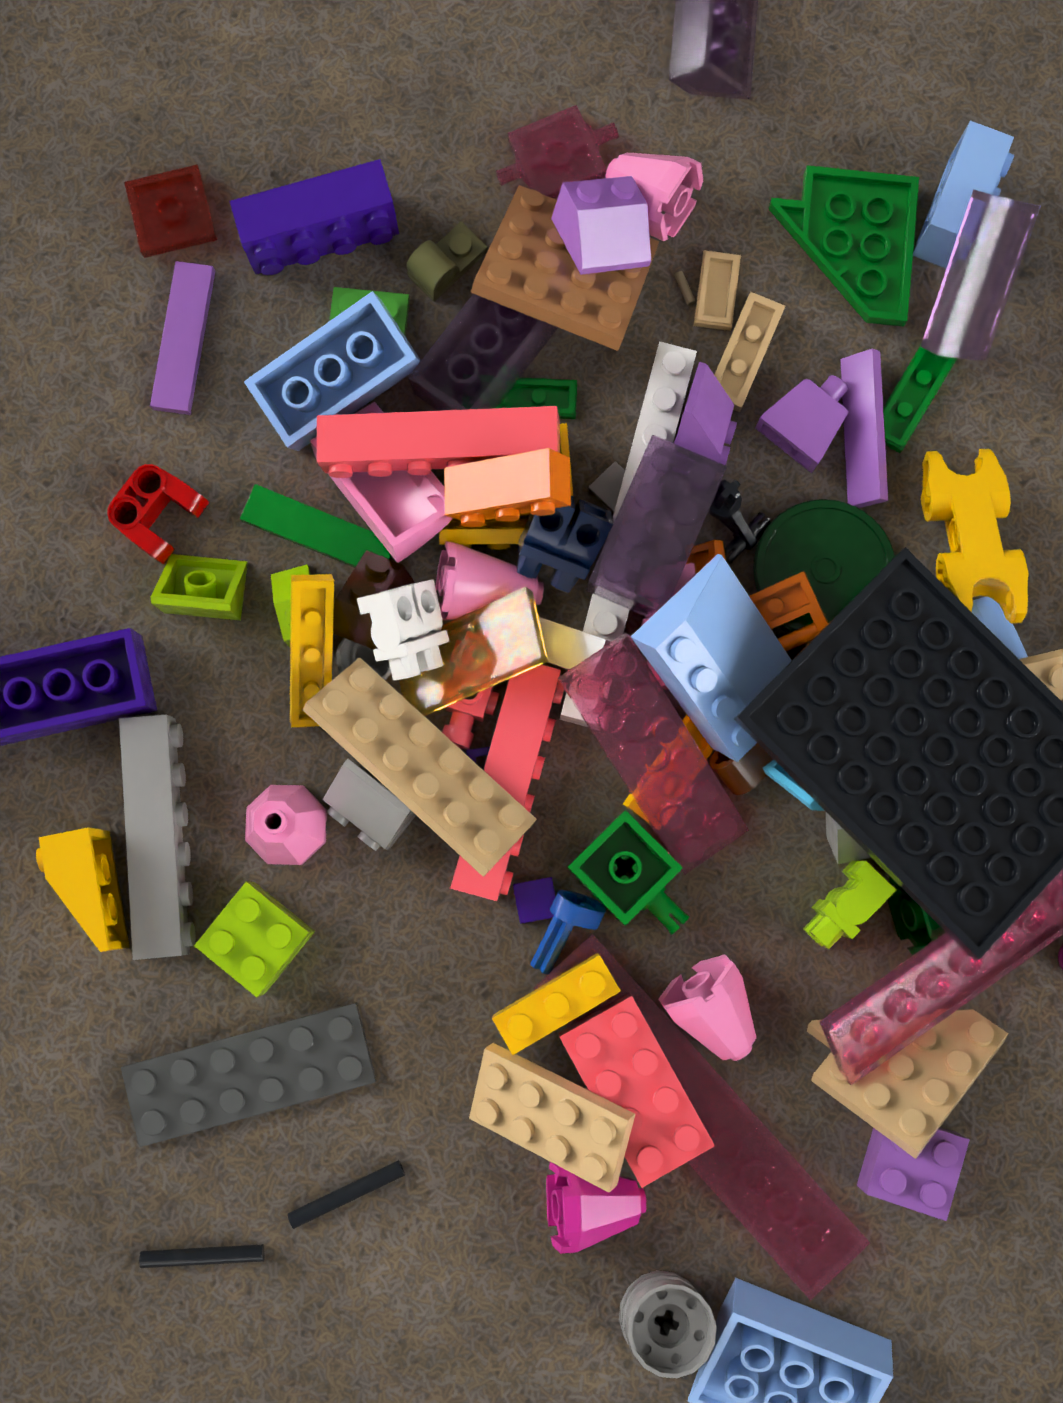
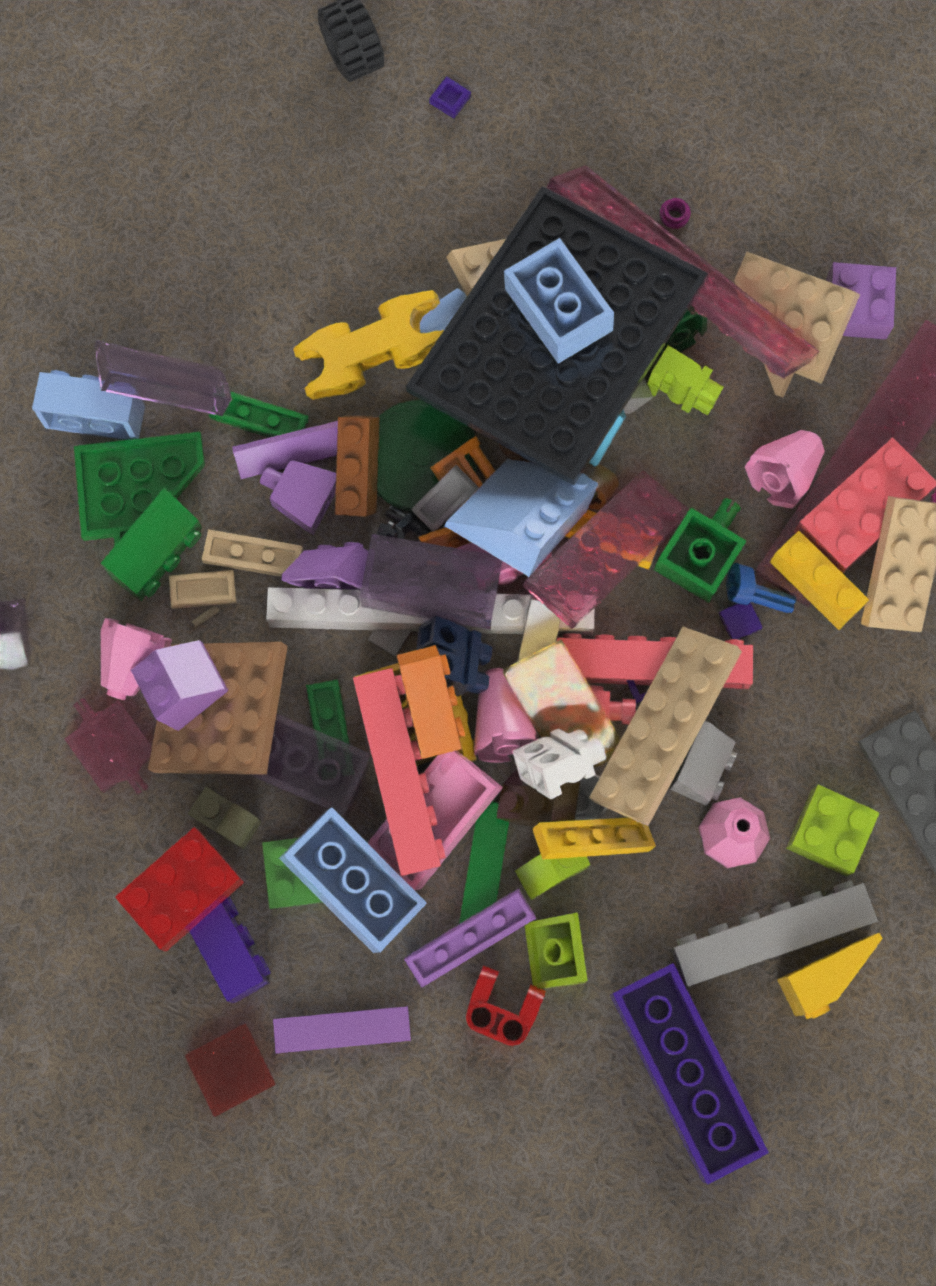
camera: 105 degrees left, 5 degrees down
none -> green slope [101,488,202,601]
none -> red brick [115,827,244,952]
none -> dark orange brick [335,415,379,517]
none -> medium lavender tile [404,888,536,988]
none -> light grey tile [411,465,479,532]
none -> light blue brick [504,238,614,363]

